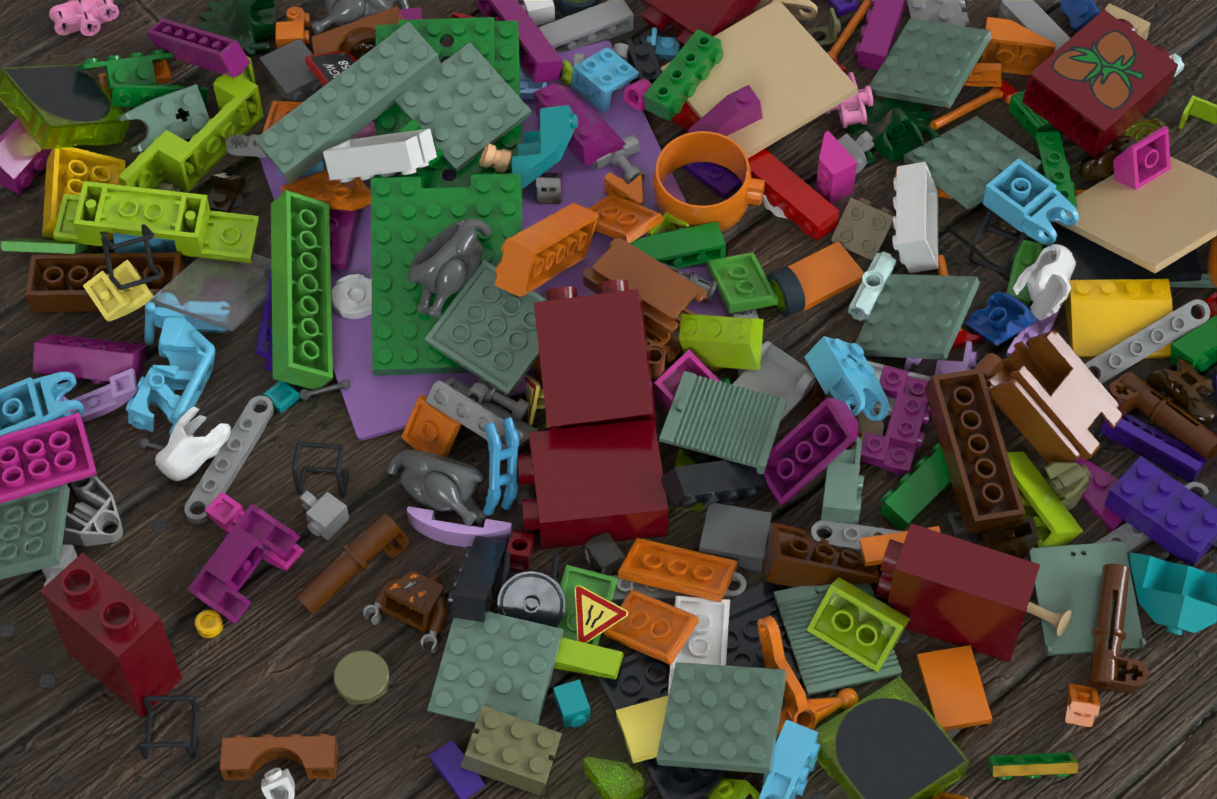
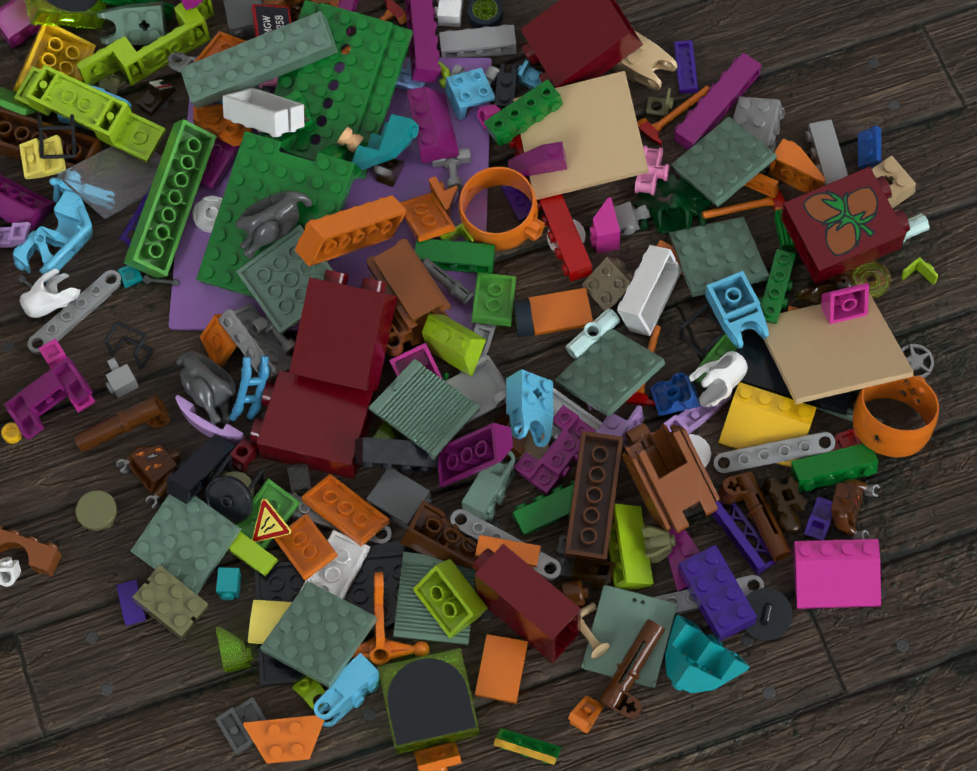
camera: 25 degrees right, 10 degrees up
sand green plate [395,42,532,172] -> none

